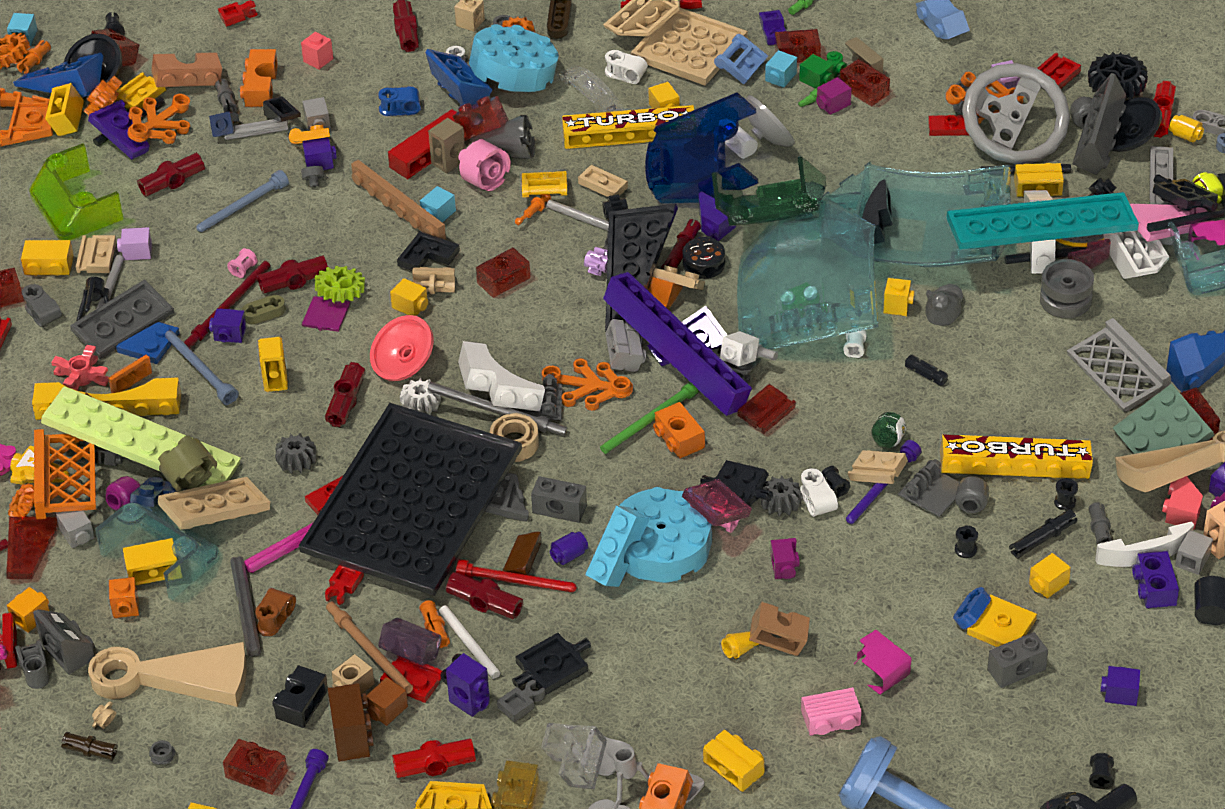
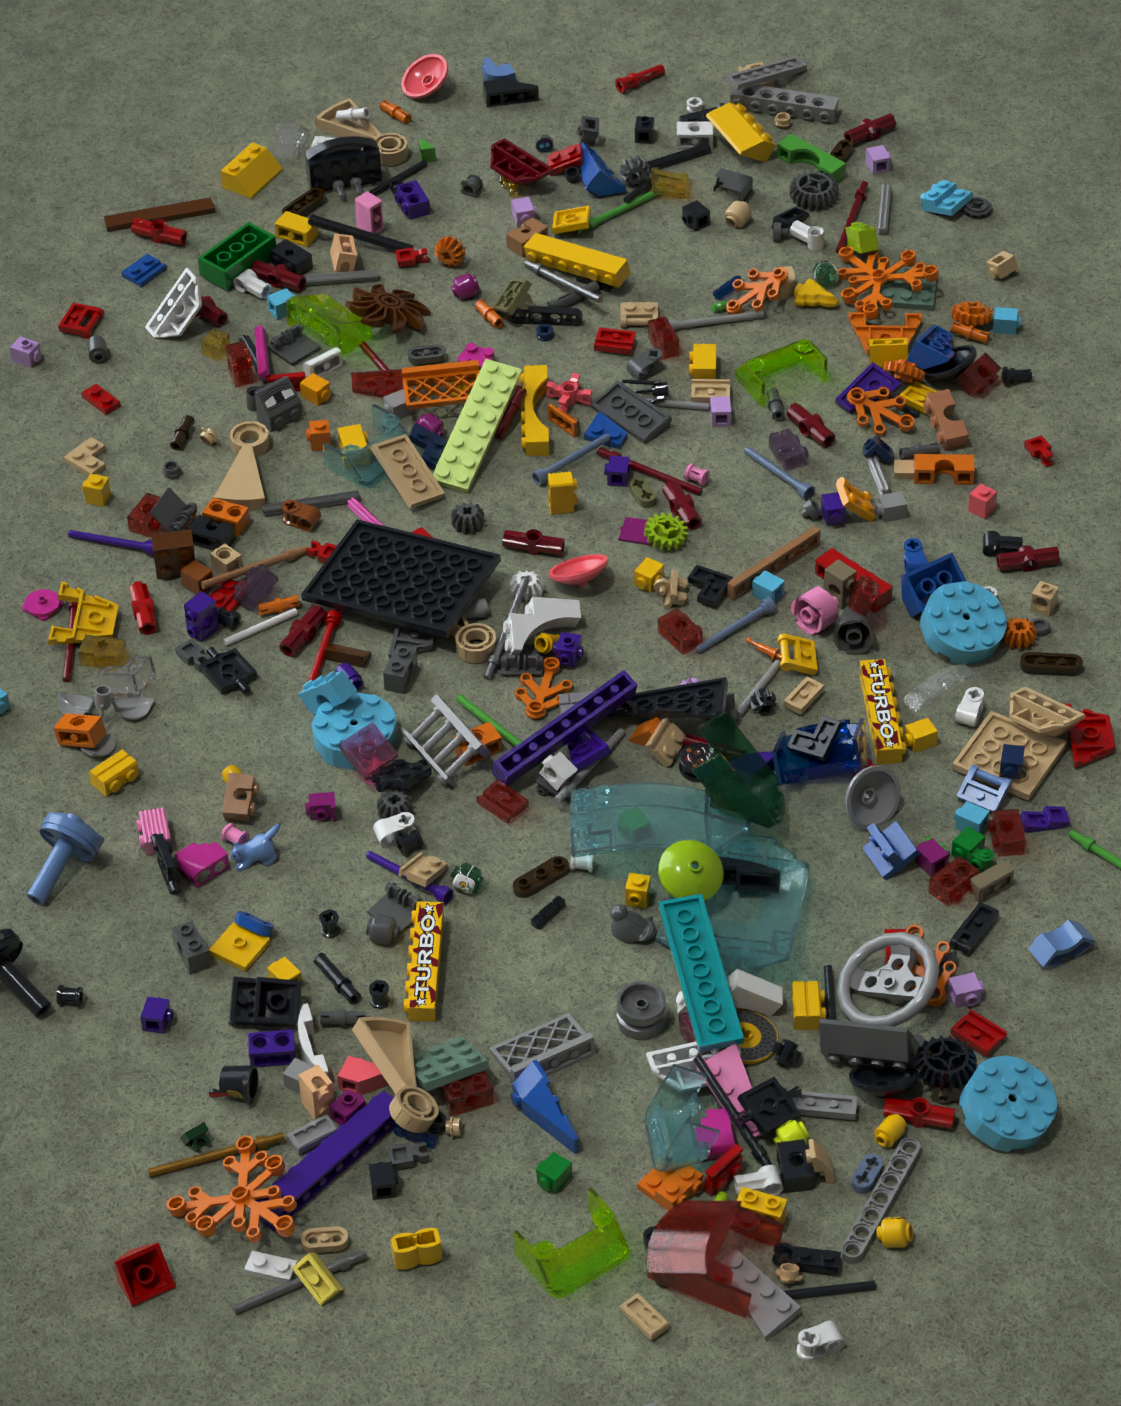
camera: 90 degrees right, 0 degrees up
olive brick [158,435,217,492] -> none
black slope [263,96,301,122] -> none
none -> dark grey hinge [150,487,198,532]
none -> black plate [150,833,180,895]
none -> orange brick [202,498,250,536]
none -> bright pink bush [221,823,250,845]
none -> black slope [228,977,302,1027]
none -> medium blue animal [230,824,280,871]
none -> light grey fence [400,694,491,788]
none -> dark brown plate [513,856,569,898]
none -> yellow cone [534,633,560,654]
none -> dark purple brick [553,632,584,667]
none -> lime dish [658,840,724,902]
none -> sand blue piece [695,597,777,653]
none -> dark grey pin [766,388,784,421]
none -> clear purple brick [769,428,809,472]
none -> black plate [787,716,843,761]
none -> bracket [862,821,920,880]
none -> tan tile [894,460,914,478]
none -> black plate [949,902,999,956]
none -> medium azure piece [959,1056,1057,1152]
none -> black piece [983,531,1023,557]
none -> dark blue brick [999,744,1025,780]

